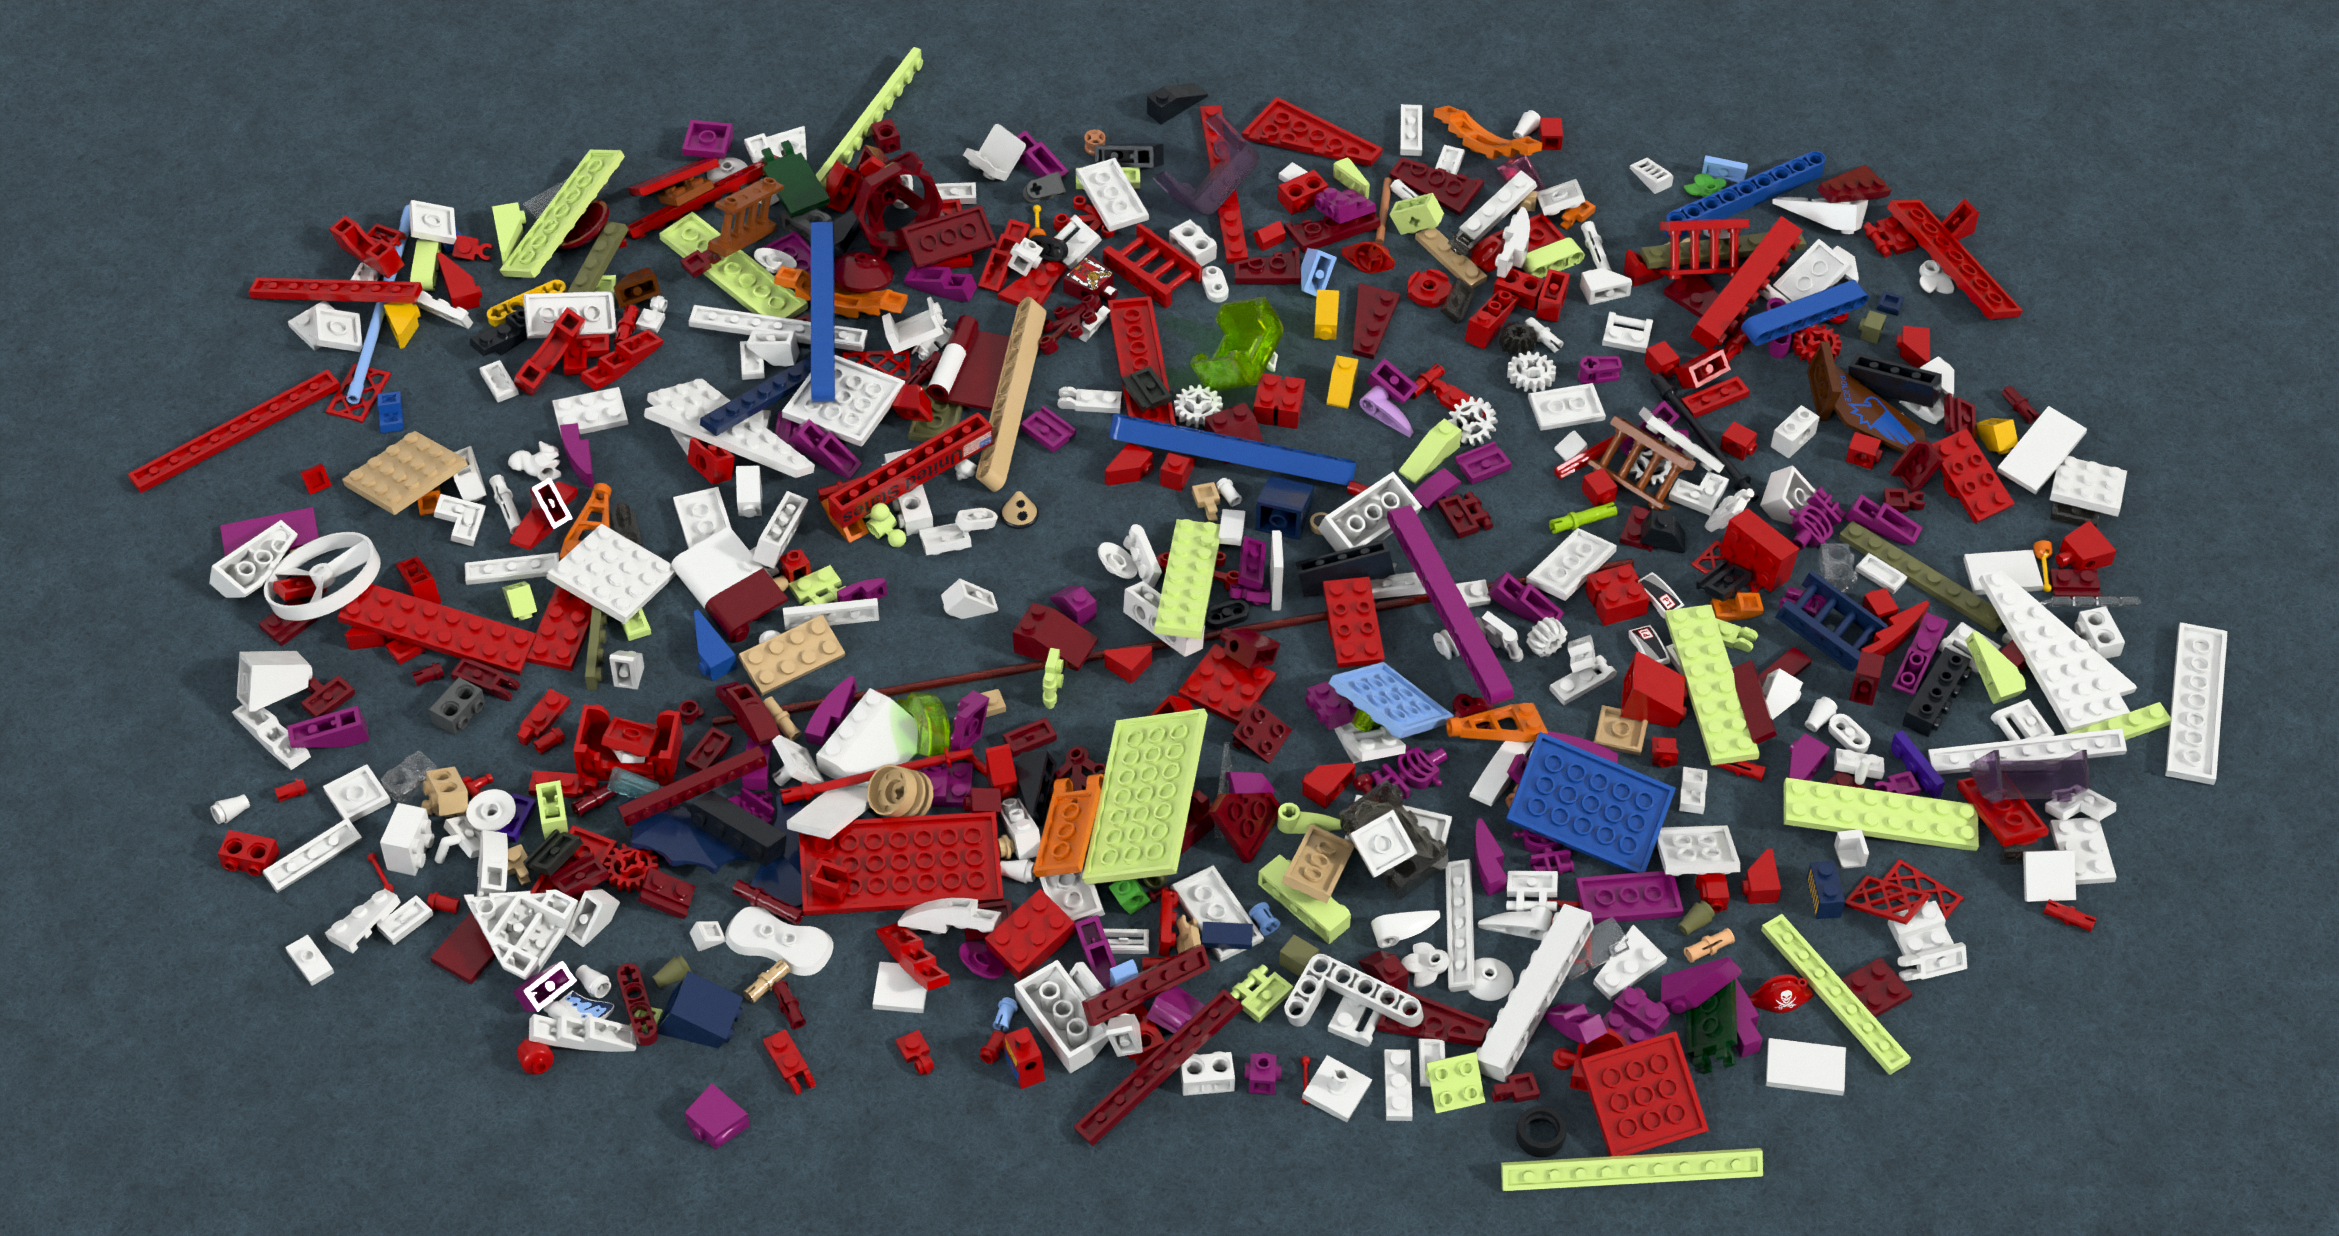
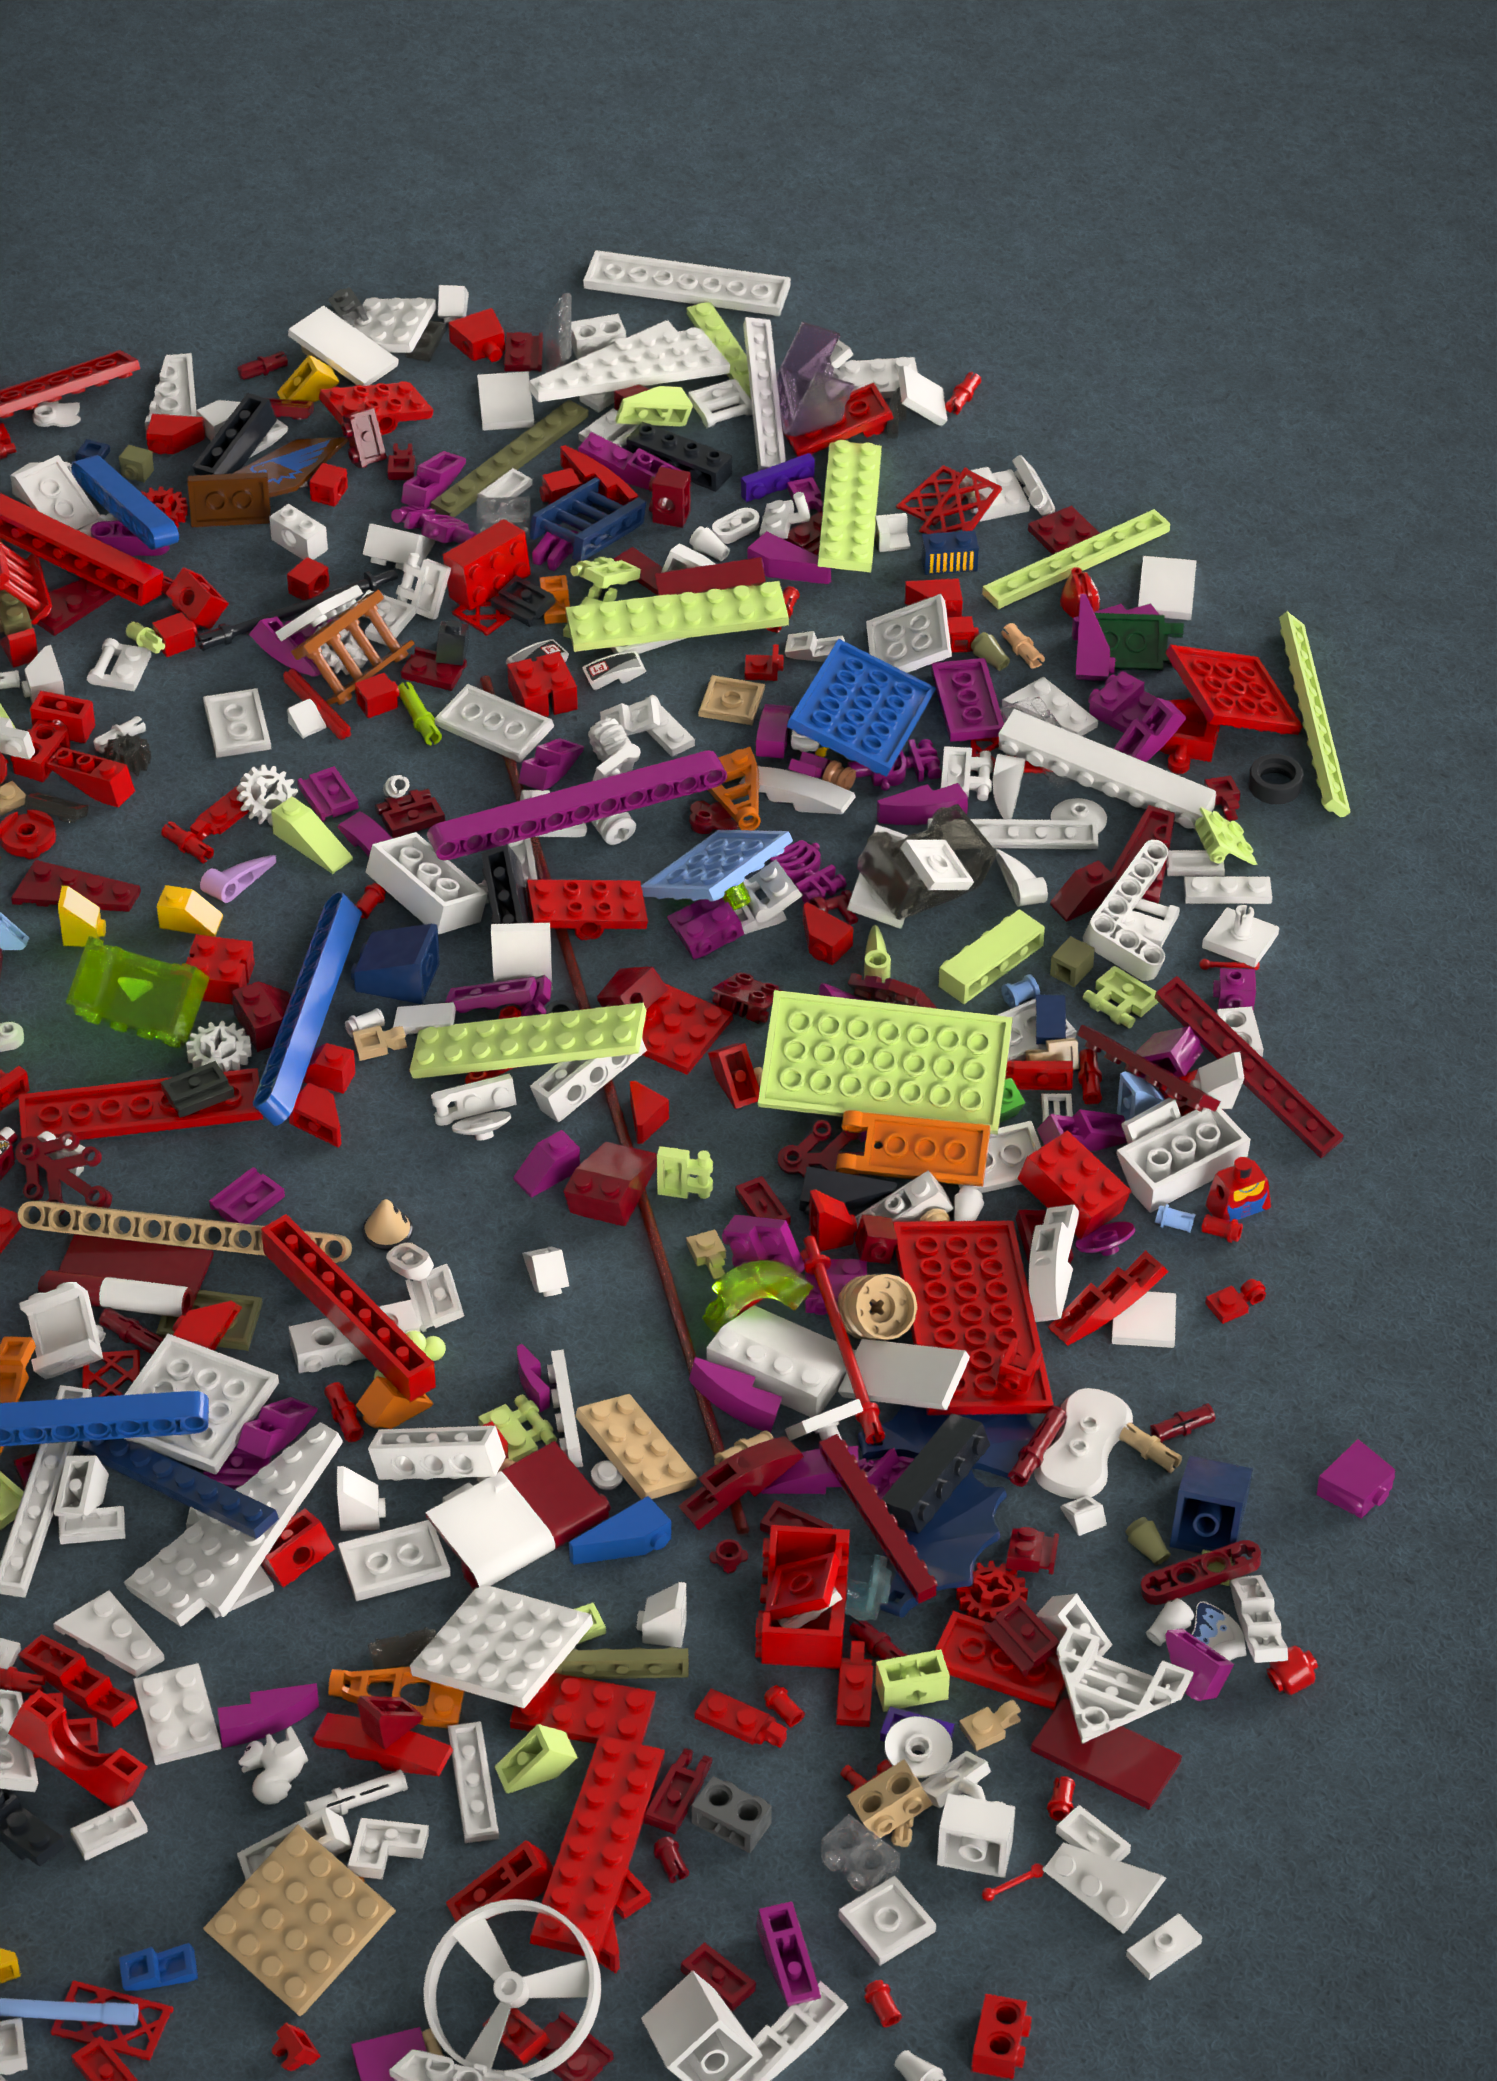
camera: 90 degrees left, 5 degrees down
white plate [263,818,362,893] -> none
white slope [477,830,508,897] -> none
pearl dark grey plate [523,829,583,877] -> none
red hinge [763,1029,816,1095] -> none
white hinge [1057,387,1122,414] -> none
tan plate [1281,824,1355,903] -> none
magenta slope [1366,358,1419,404] -> none
white plate [1401,942,1450,988] -> none
white gear [1507,351,1556,392] -> none
magenta piece [1577,356,1622,384] -> none
red slope [1620,651,1688,728] -> none
red plate [1681,376,1750,418] -> none
hinge [2033,540,2053,592] -> none
none -> white wing [54,1591,164,1677]
none -> yellowish green axle [126,622,165,654]
none -> white wing [145,353,197,430]
none -> dark grey hinge [328,287,369,328]
none -> white pin [383,775,409,798]
none -> white slope [438,285,469,323]
none -> yellowish green plate [570,557,641,589]

